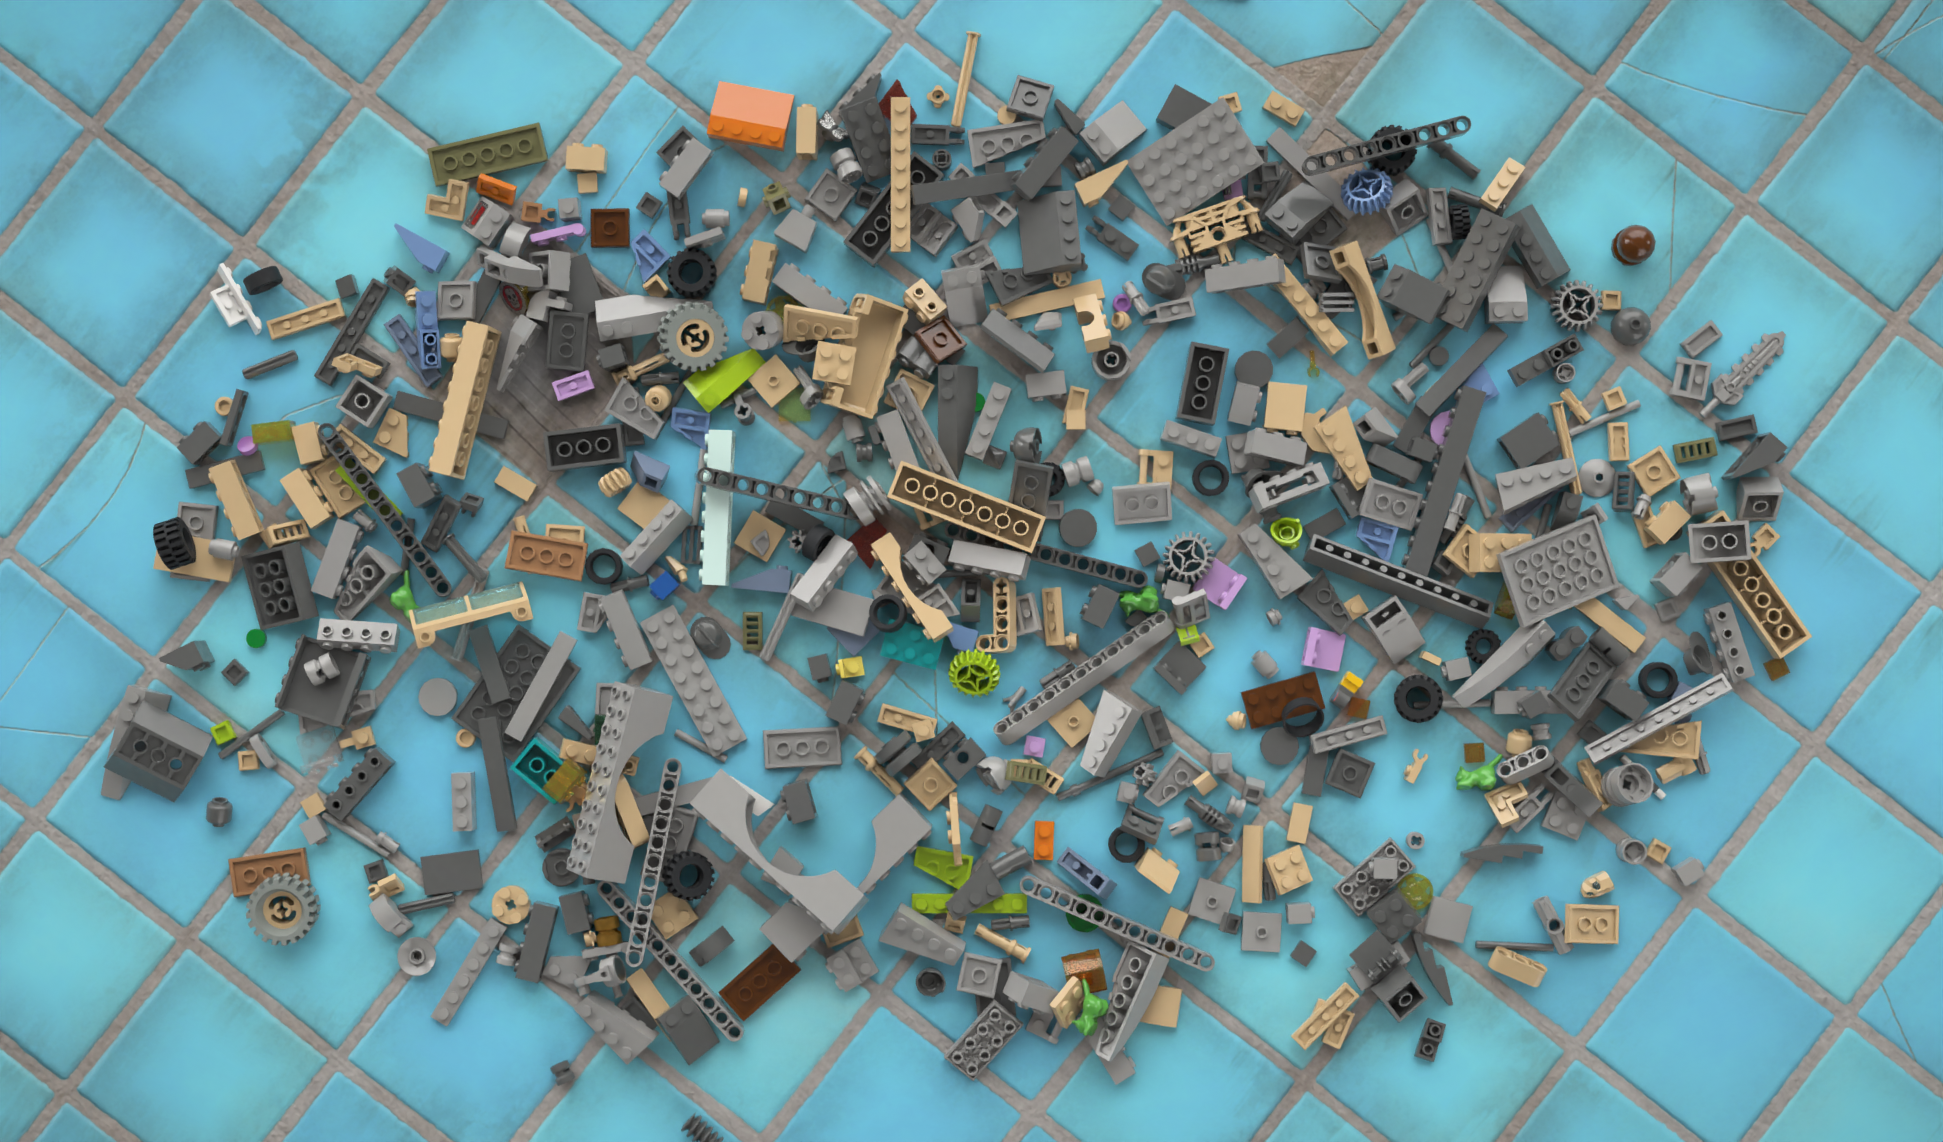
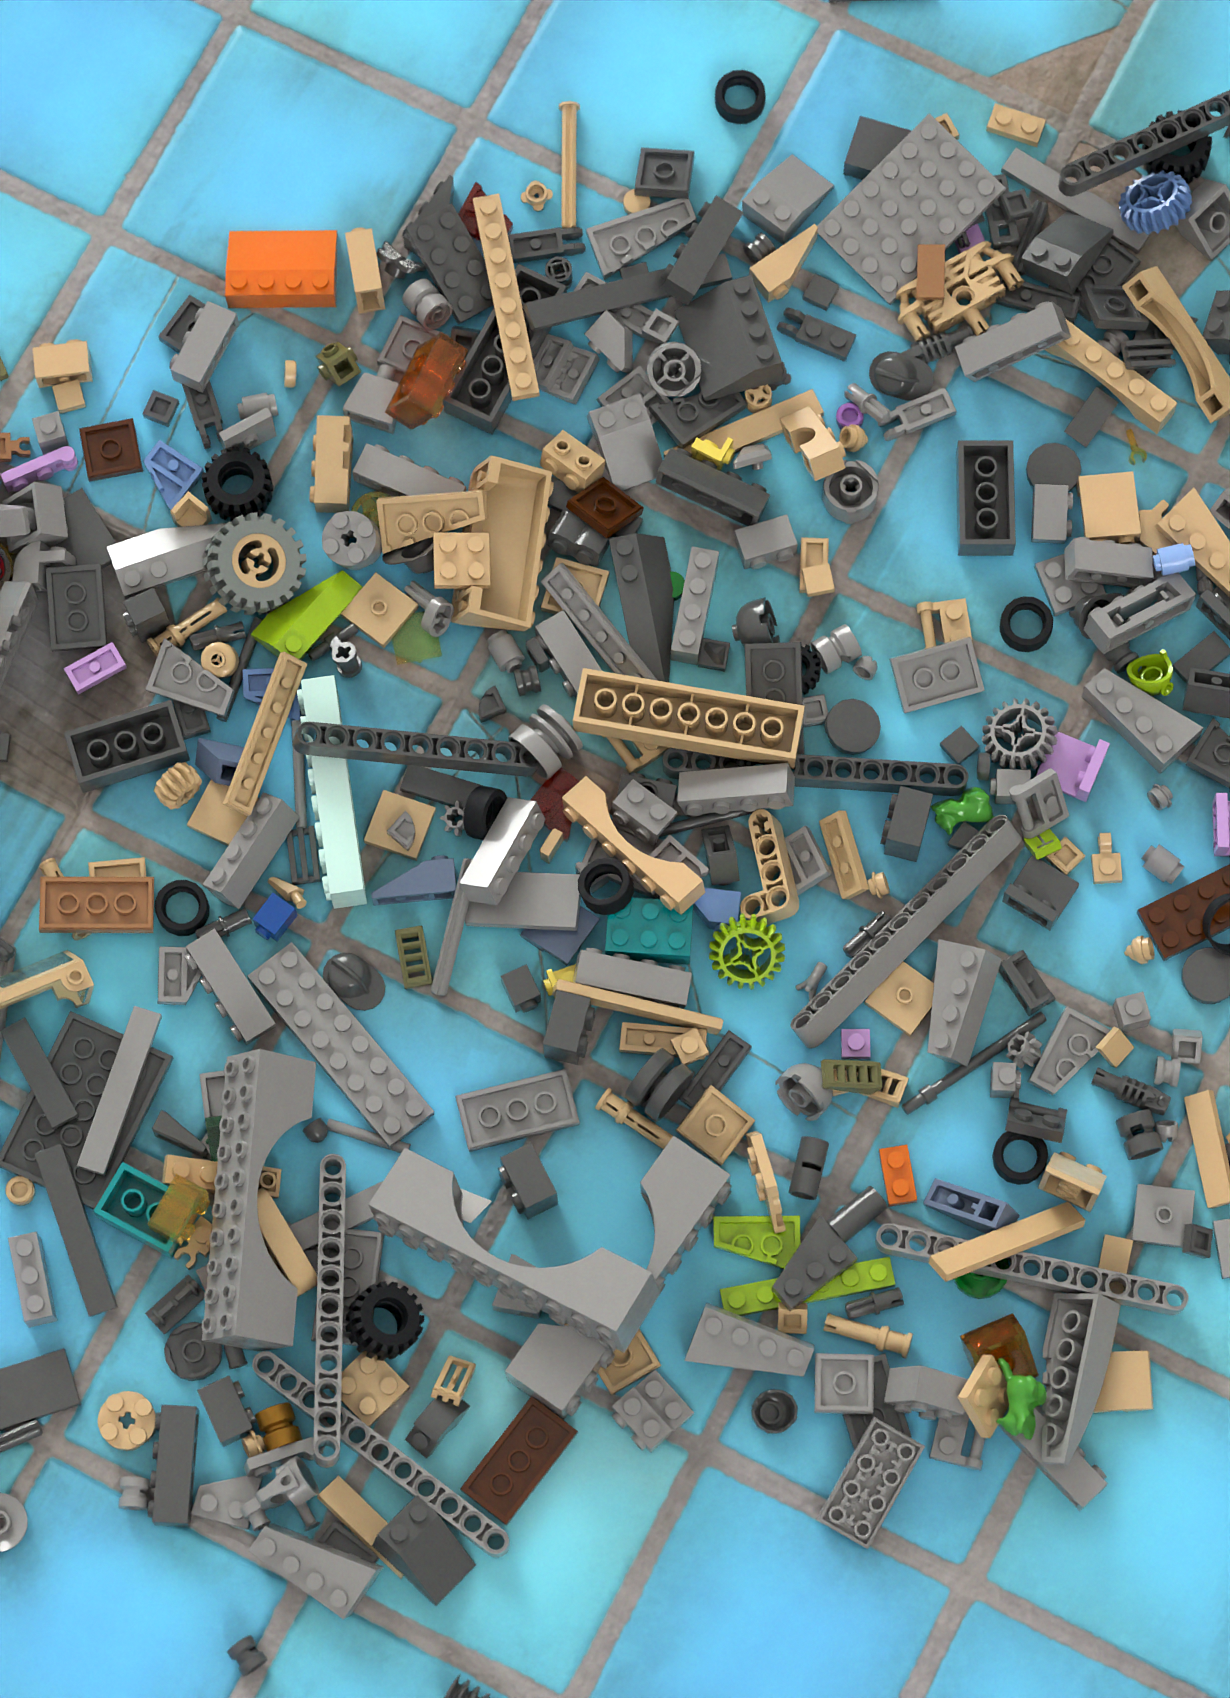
camera: 10 degrees left, 15 degrees down
light grey plate [430,917,508,1026] -> none
tan tile [494,466,538,502] -> none
dark grey brick [942,737,986,781] -> none
dark grey slope [1054,99,1085,138] -> none
light grey brick [1160,420,1222,458] -> none
light grey pin [1168,817,1194,837] -> none
dark grey bush [1365,254,1388,275] -> none
none -> tan tile [223,652,307,816]
none -> dark grey hinge [303,1118,327,1142]
none -> clear orange brick [385,332,468,430]
none -> tan tile [431,1355,476,1406]
none -> tan tile [540,828,564,863]
none -> tan tile [552,979,723,1035]
none -> light grey brick [573,948,692,1009]
none -> light grey cylinder [646,342,701,397]
none -> light yellow bracket [691,437,735,471]
none -> black tyre [715,70,765,124]
none -> medium nougat tile [917,245,945,300]
none -> tan tile [929,1202,1085,1282]
none -> tan plate [1091,833,1123,884]
none -> light blue brick [1152,543,1195,576]

